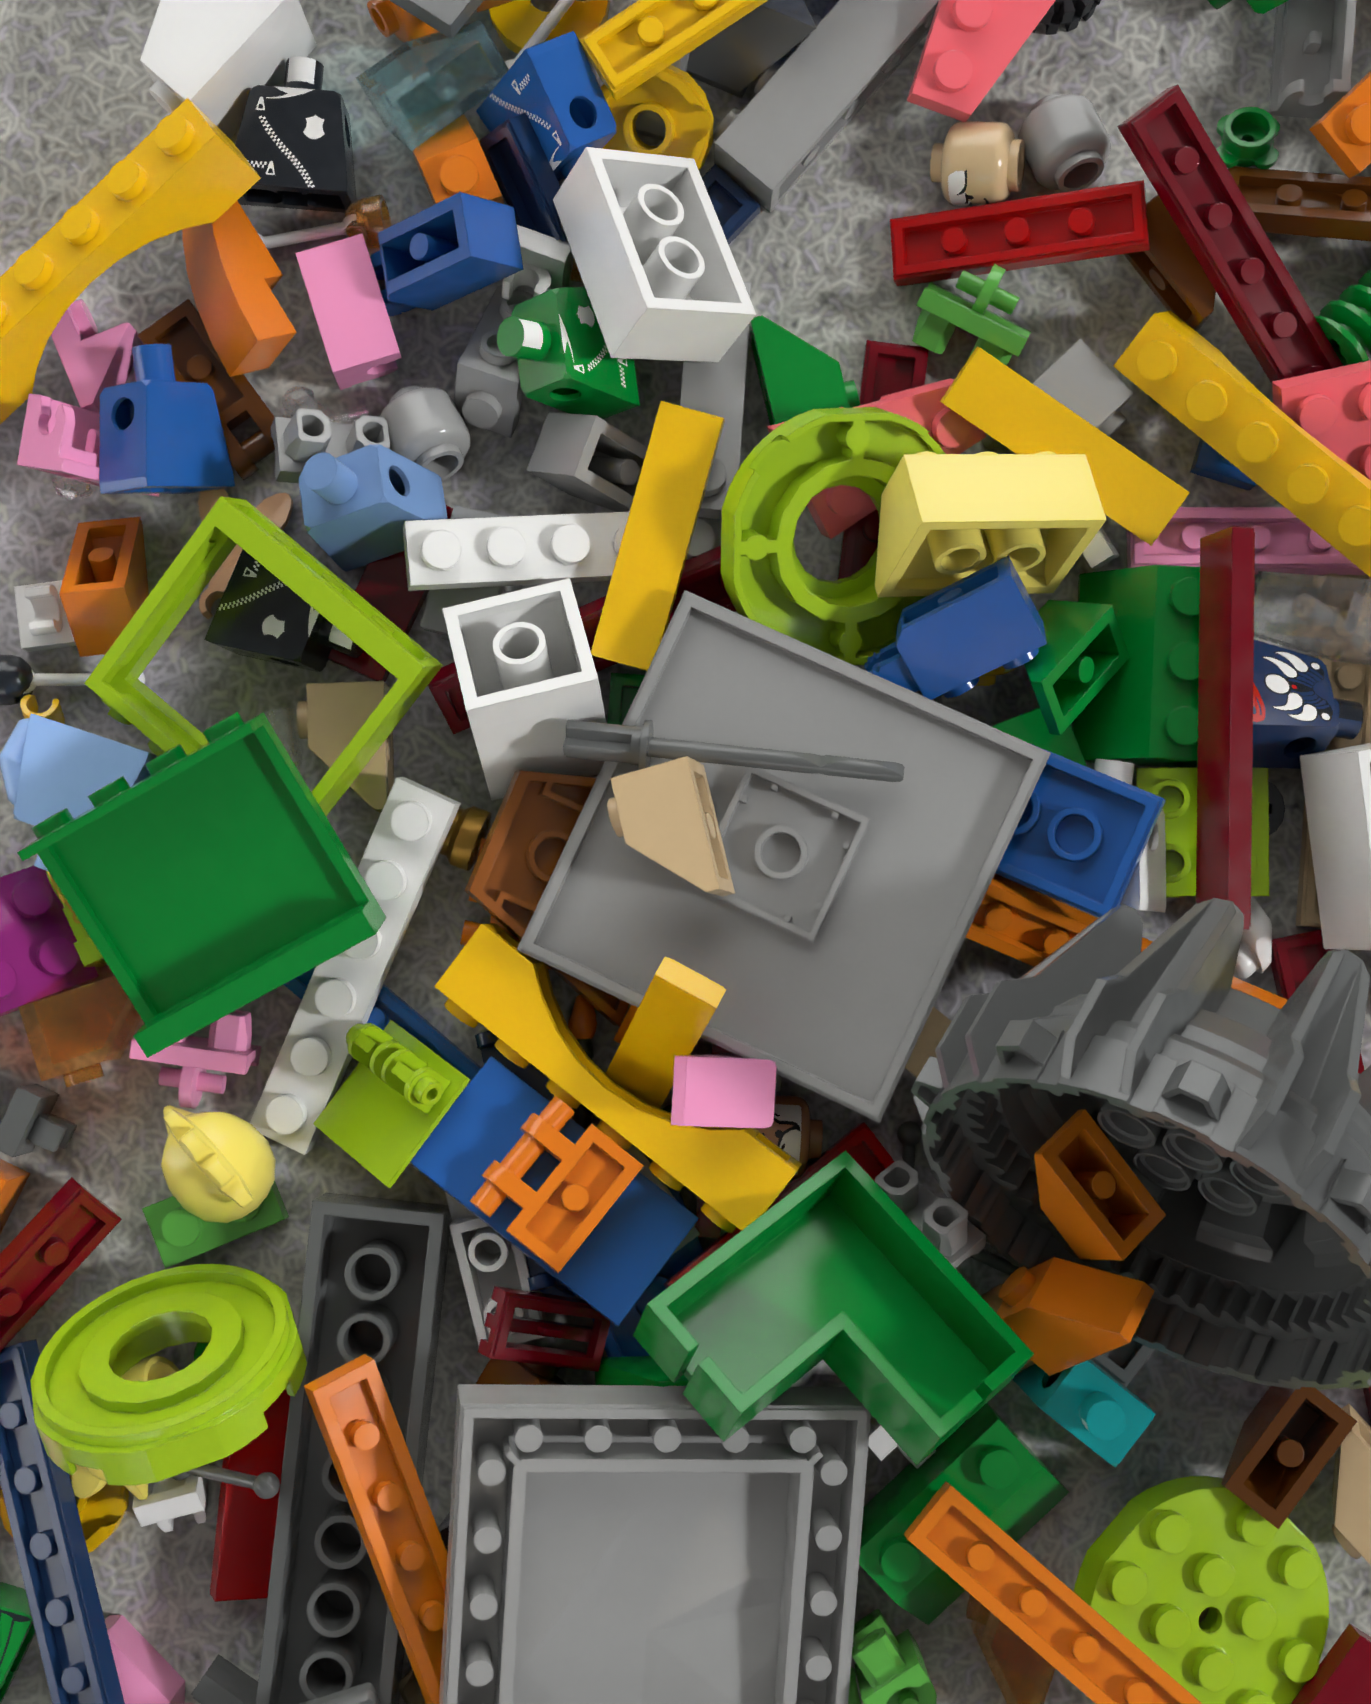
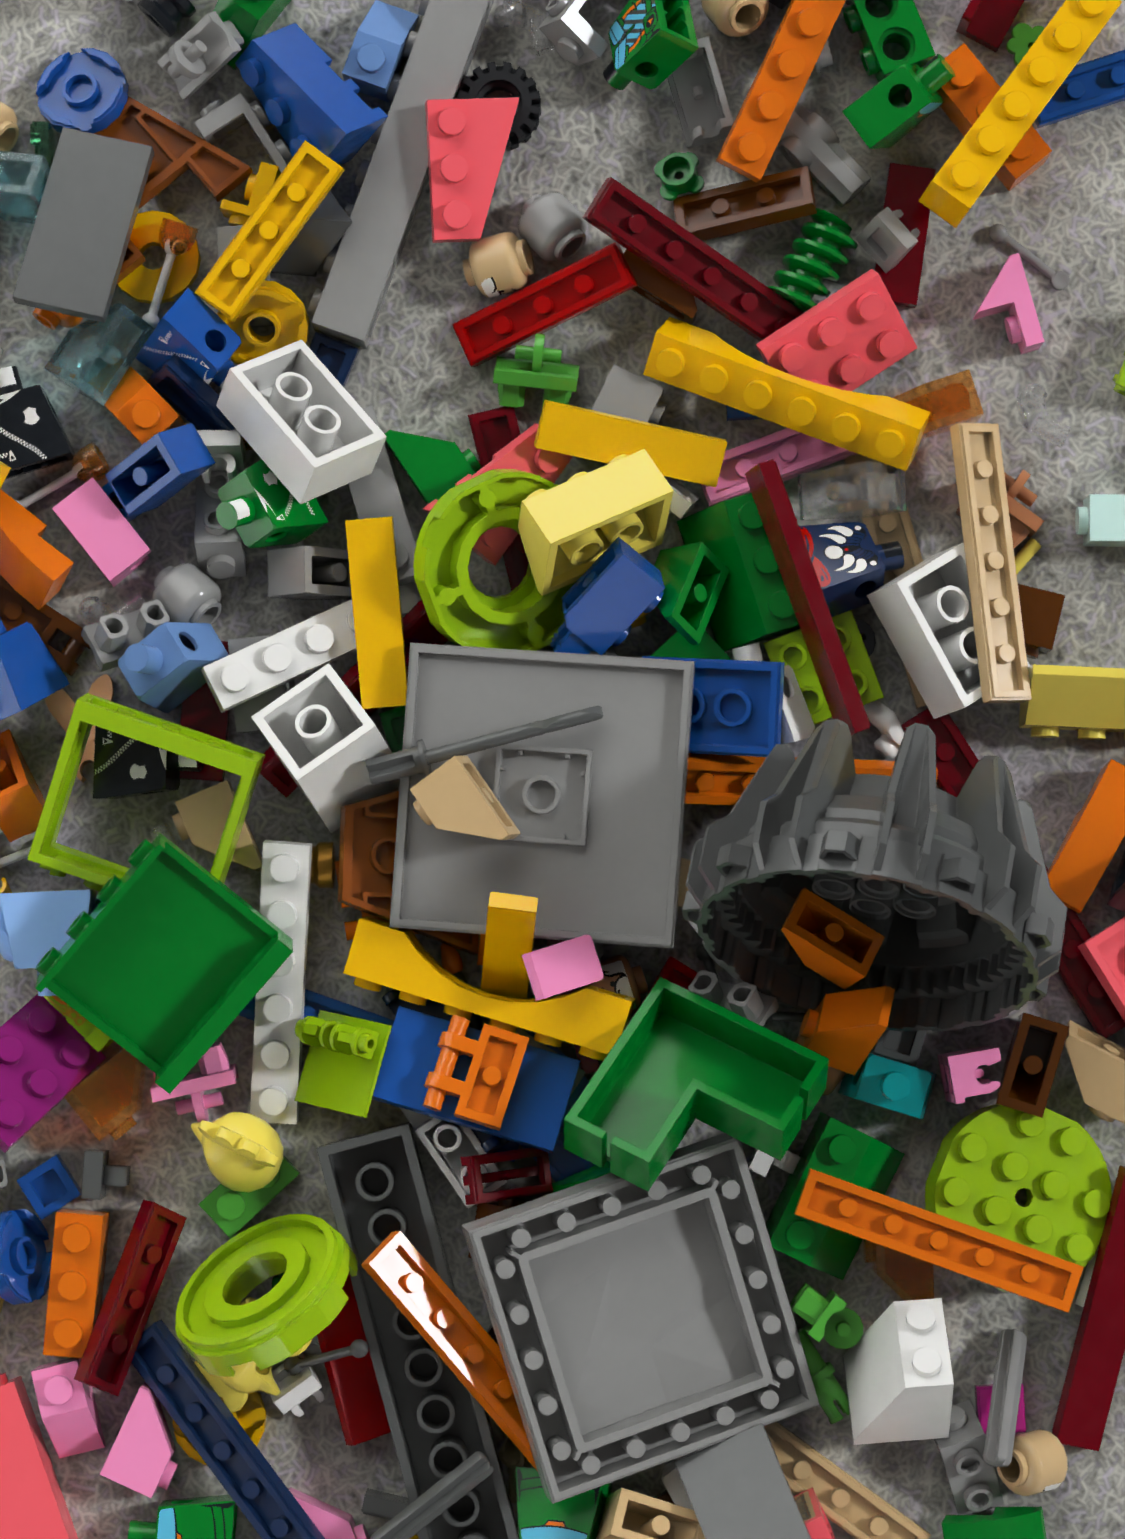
camera: 25 degrees left, 0 degrees up
none -> bright pink hinge [937,1046,1001,1104]

